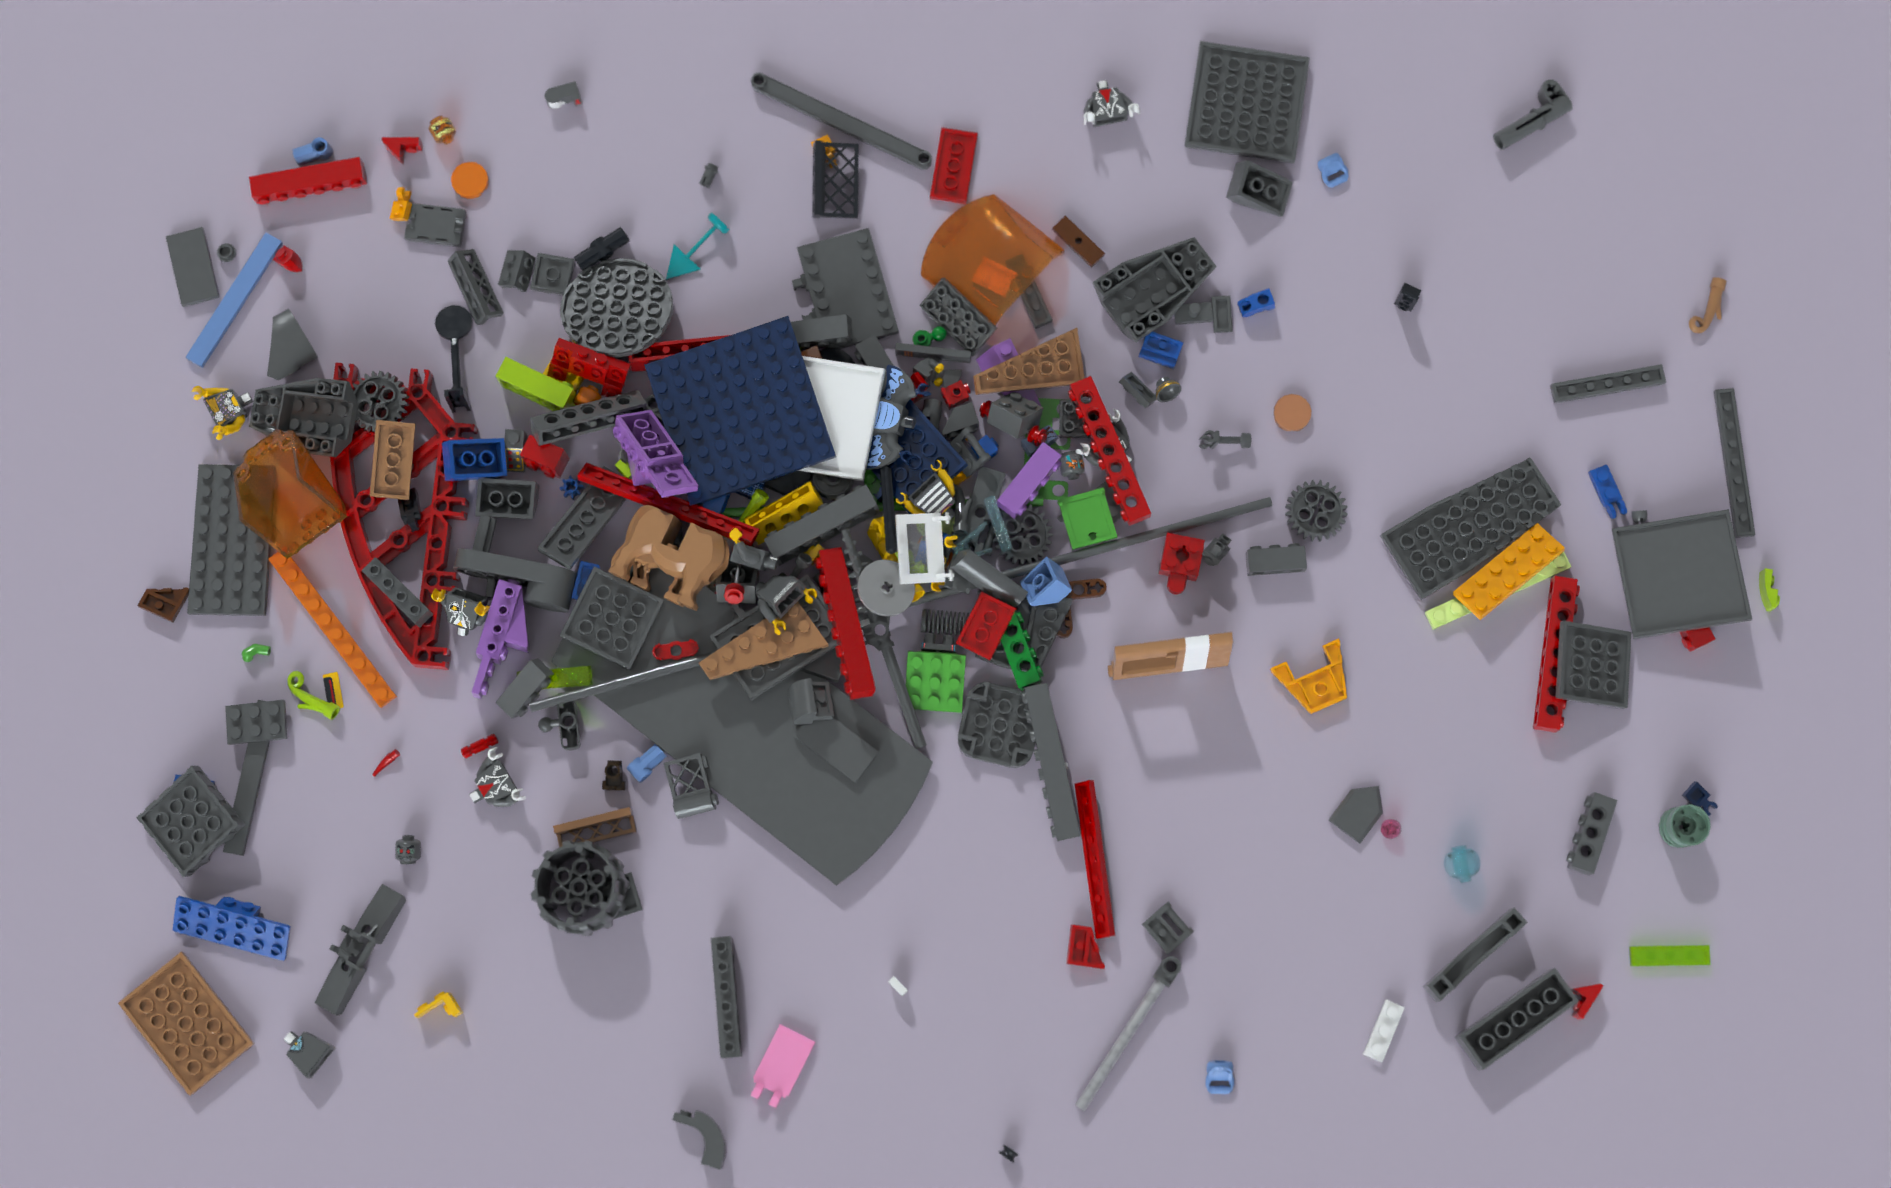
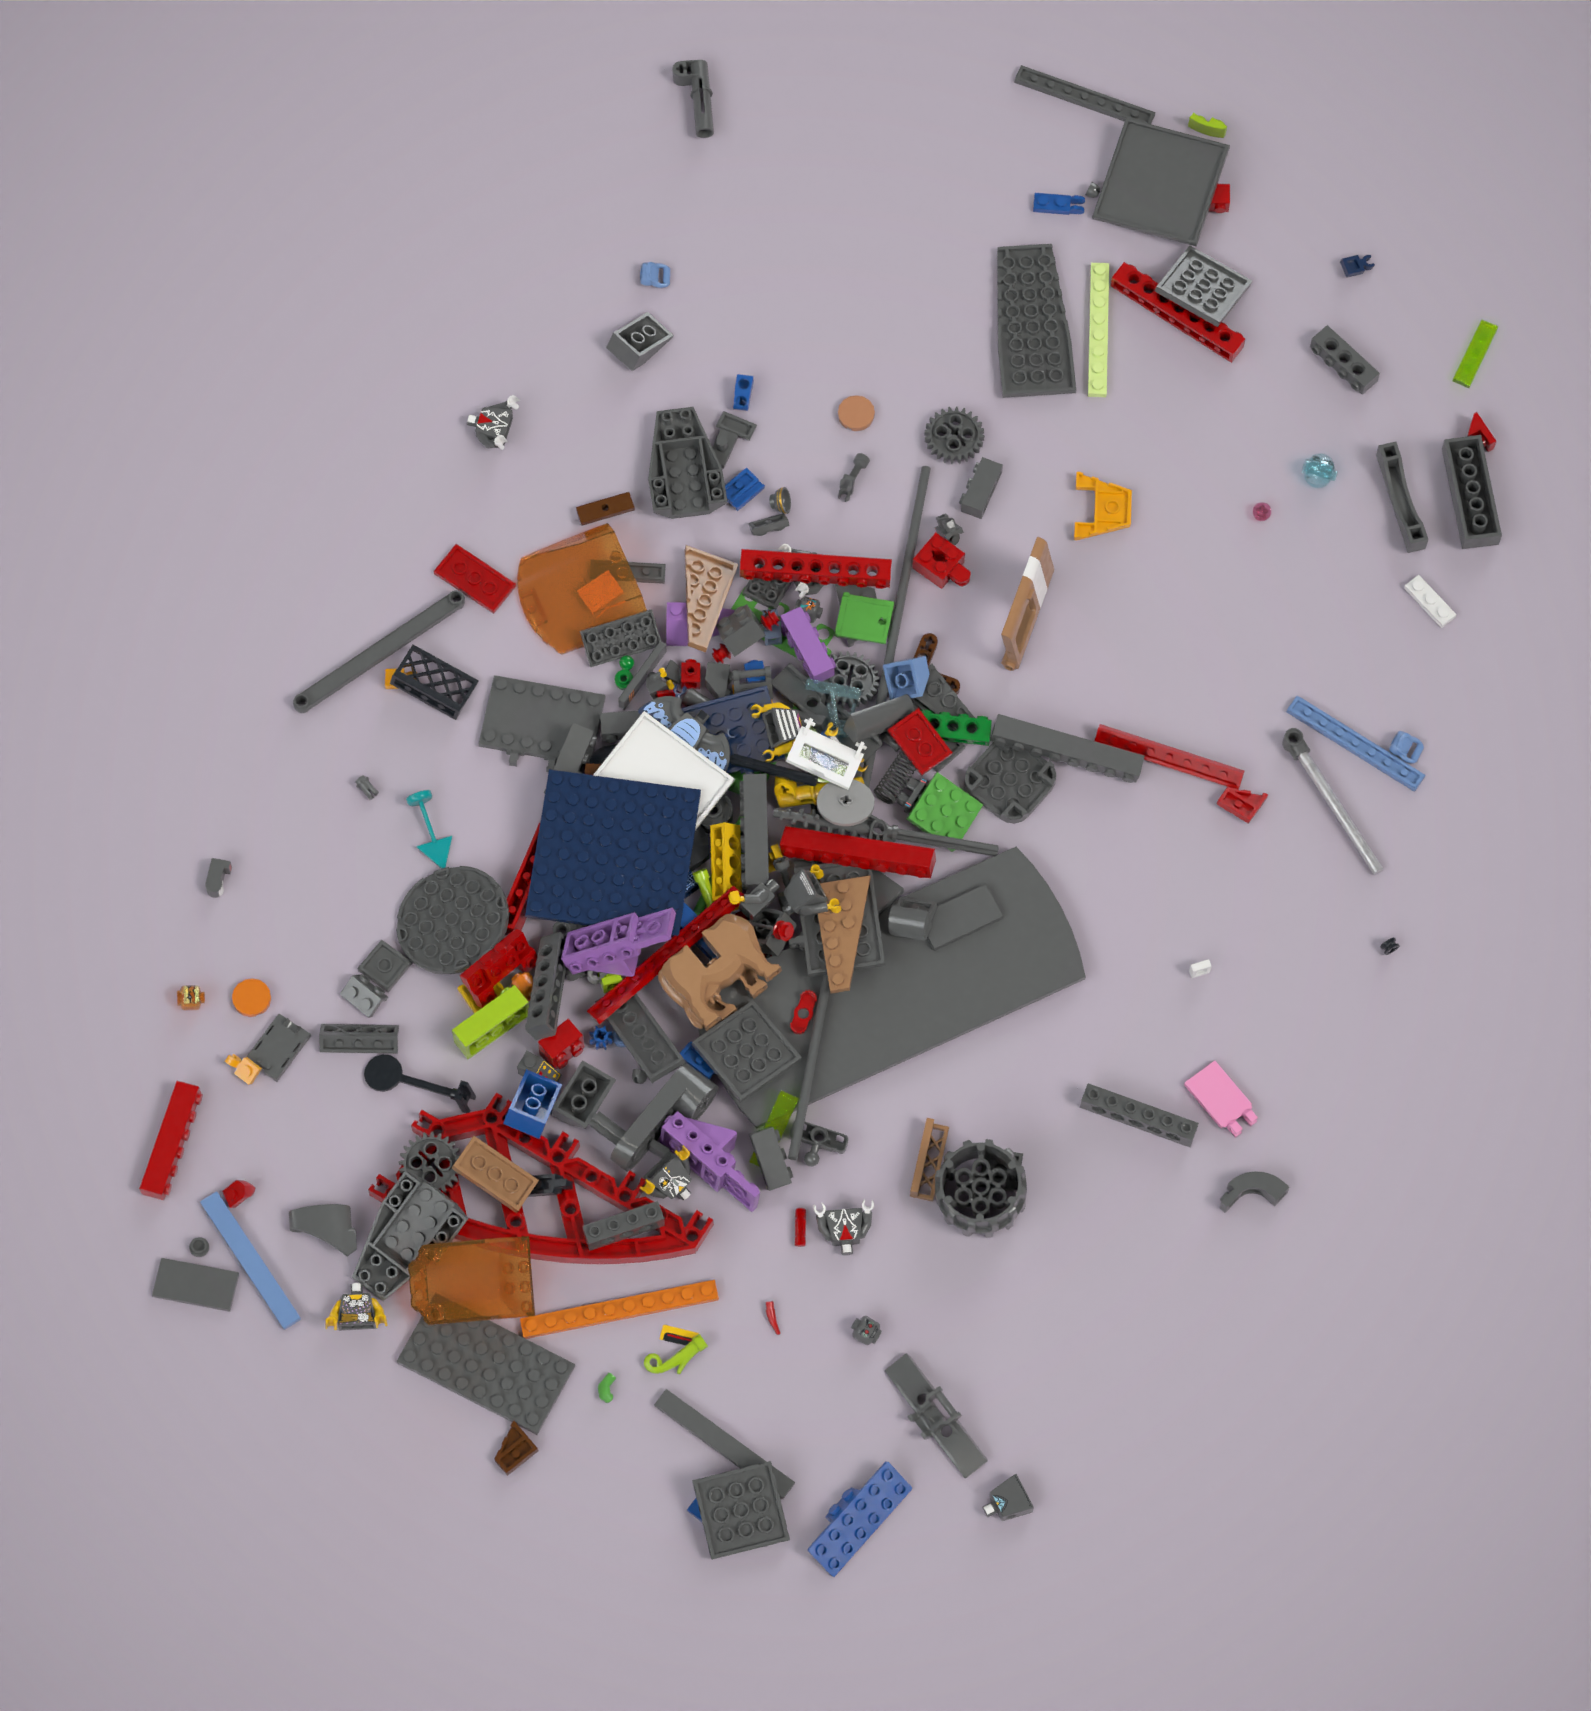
camera: 65 degrees left, 10 degrees down
medium nougat plate [118,952,255,1096] -> none
dark grey plate [225,700,288,745] -> none
medium blue piece [293,137,333,166] -> none
red slope [382,137,423,164] -> none
yellow bracket [414,991,463,1018] -> none
black piece [574,227,630,271] -> none
dark brown plate [602,760,626,790] -> none
medium blue piece [627,744,667,783] -> none
dark grey piece [664,753,719,819] -> none
dark grey plate [1142,902,1194,955] -> none
dark grey plate [1184,41,1310,163] -> none
dark grey tile [1329,786,1383,844] -> none
black bracket [1394,283,1422,312] -> none
light orange plate [1453,523,1565,620] -> none
dark grey plate [1550,364,1666,403] -> none
sand green wheel [1658,804,1711,848] -> none
medium nougat plant [1689,277,1727,333] -> none
none -> medium blue tile [1286,695,1425,792]

